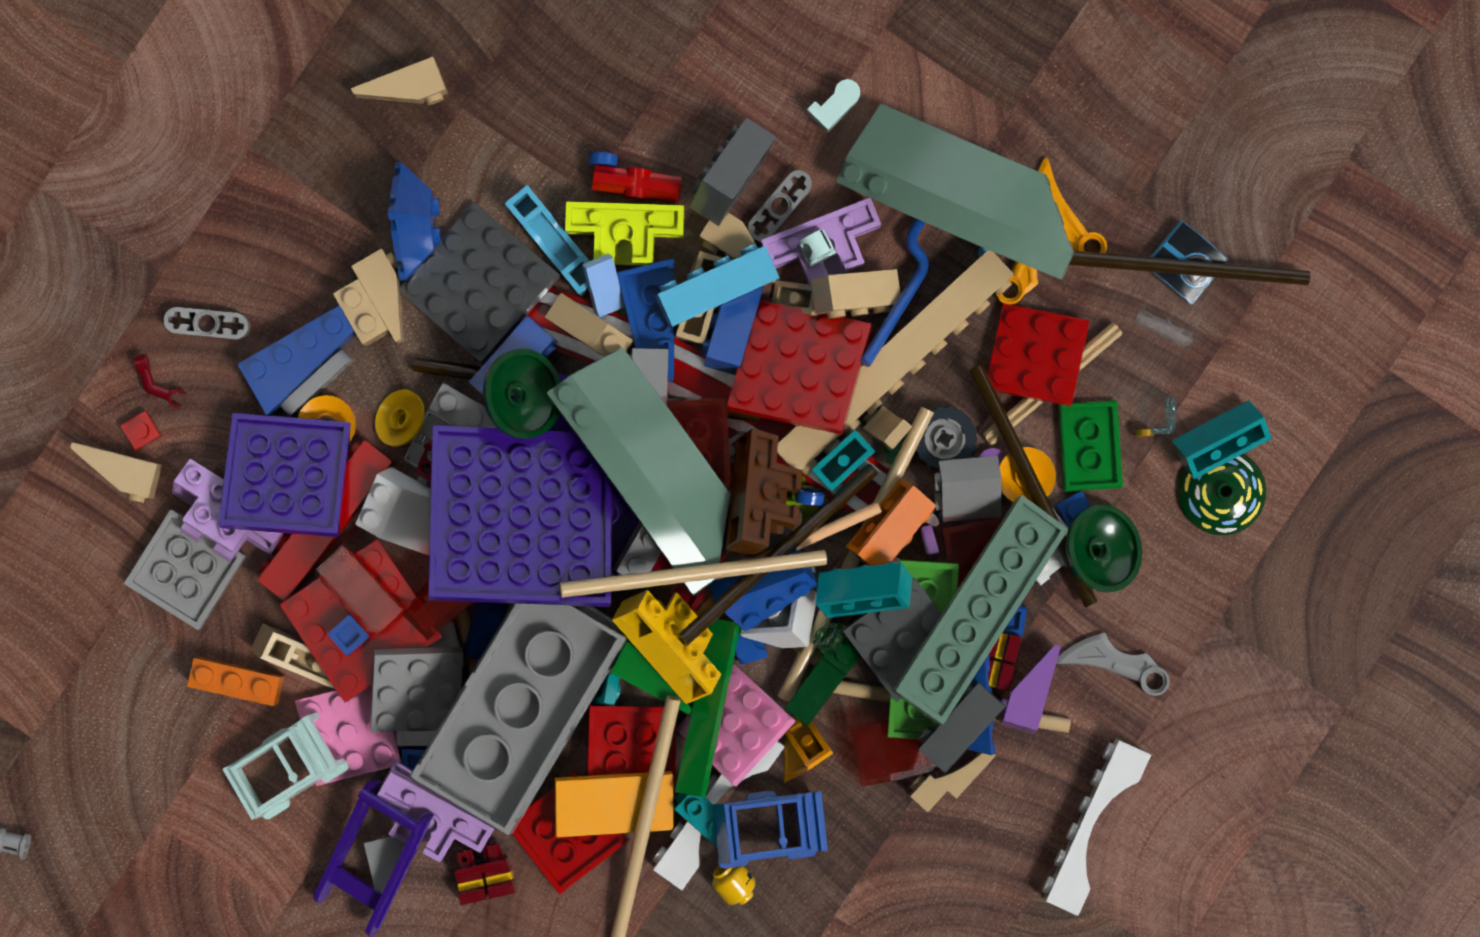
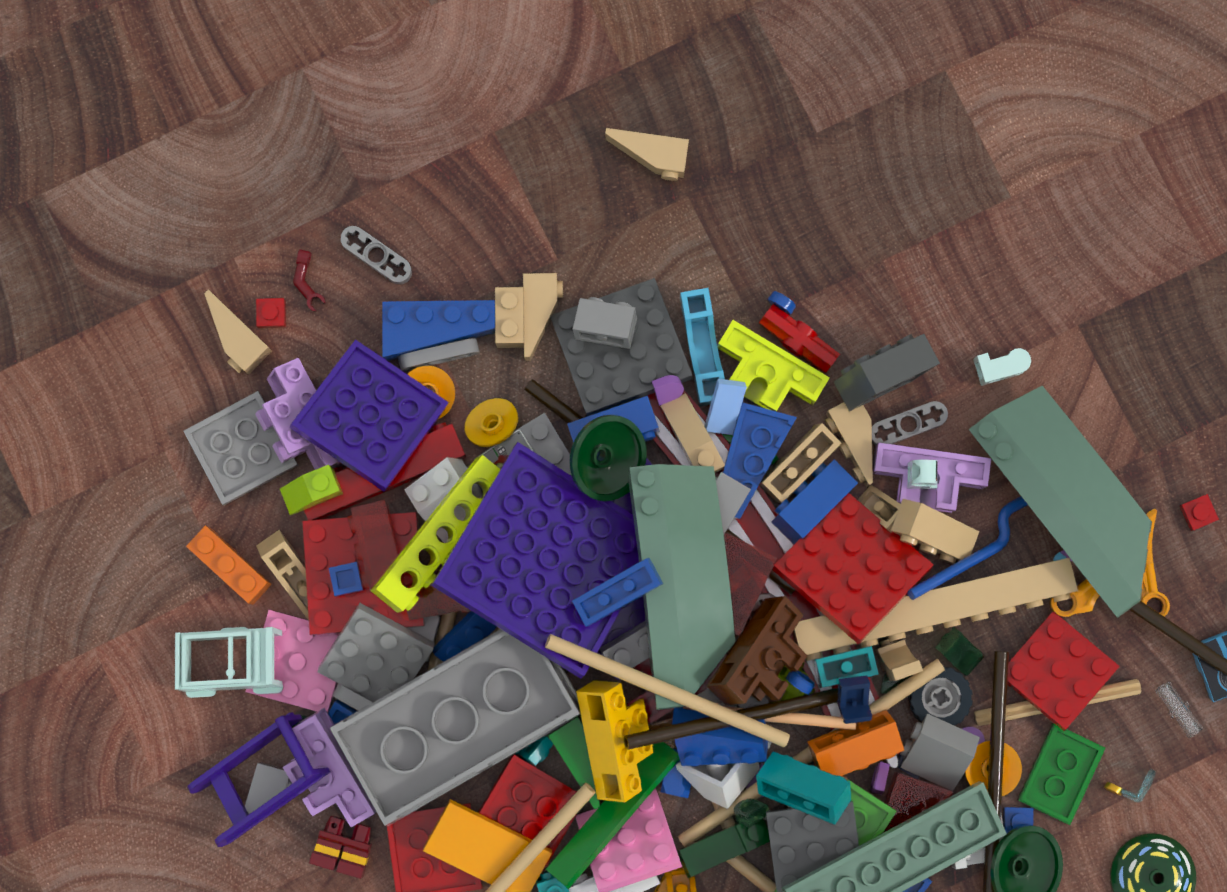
camera: 30 degrees right, 5 degrees down
blue wedge [387,162,441,282] -> none
medium azure brick [655,243,780,328] -> none
teal brick [1172,400,1272,479] -> none
none -> lime slope [280,464,343,515]
none -> neon yellow brick [371,455,500,613]
none -> blue plate [572,558,663,627]
none -> light grey brick [573,297,637,349]
none -> medium lavender tile [652,375,684,406]
none -> dark blue bracket [837,675,872,724]
none -> clear green bracket [935,627,985,676]
none -> red plate [1180,494,1219,531]

